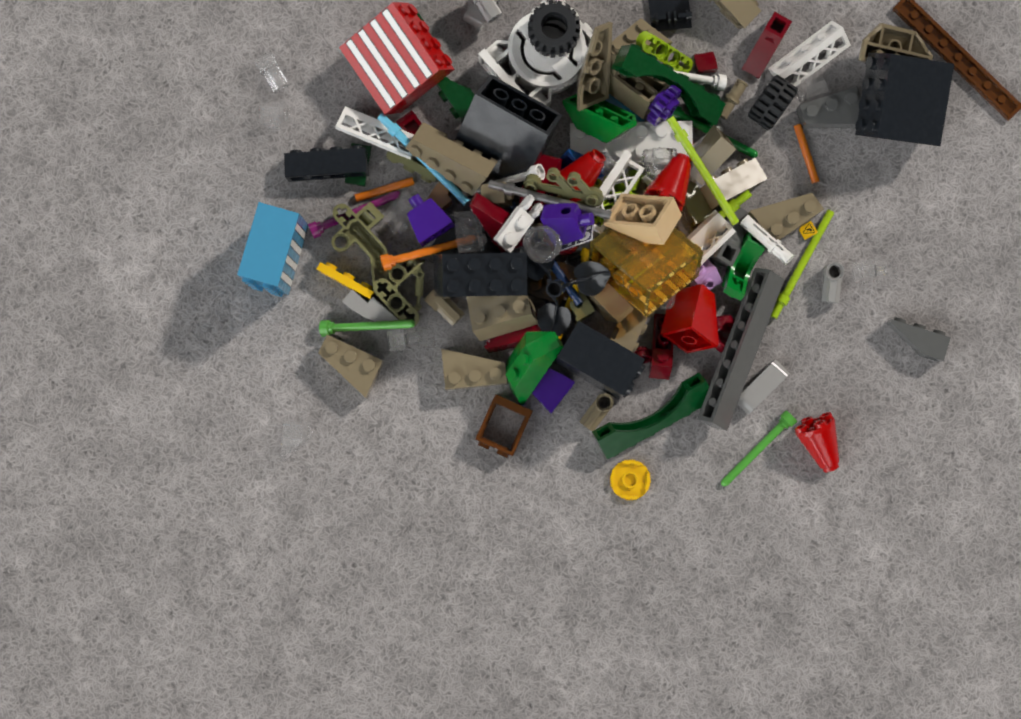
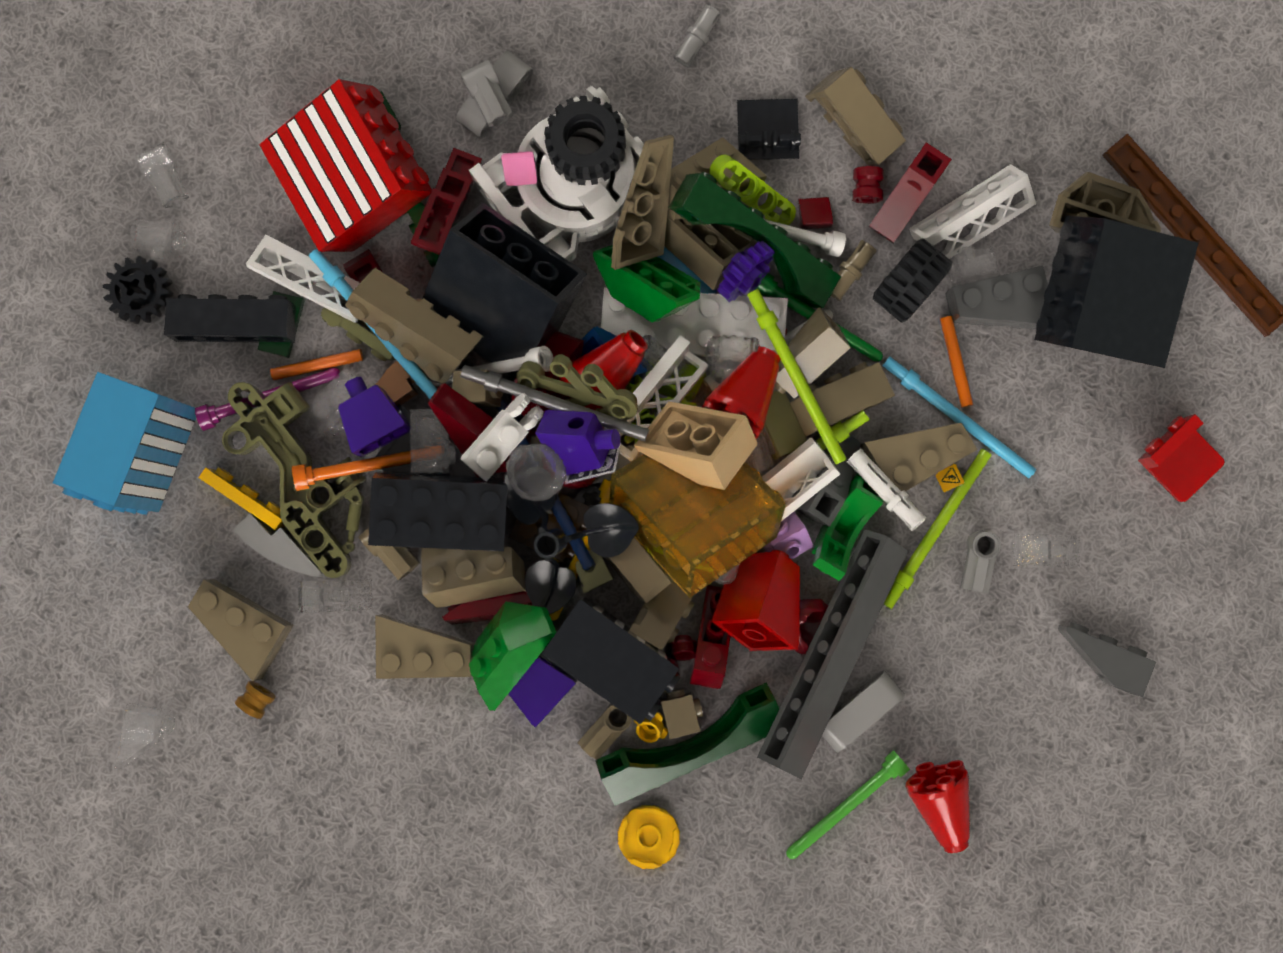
camera: 10 degrees right, 0 degrees up
bright green piece [319,320,415,337] -> none
reddish brown window [475,394,533,458] -> none
none -> black gear [103,256,174,324]
none -> pearl gold wheel [235,681,276,719]
none -> dark red slope [411,148,482,255]
none -> bright pink slope [501,151,537,186]
none -> yellow plate [634,712,668,743]
none -> dark tan brick [661,689,703,739]
none -> dark red wheel [852,166,884,204]
none -> medium azure bar [882,356,1036,479]
none -> red bracket [1138,414,1225,502]

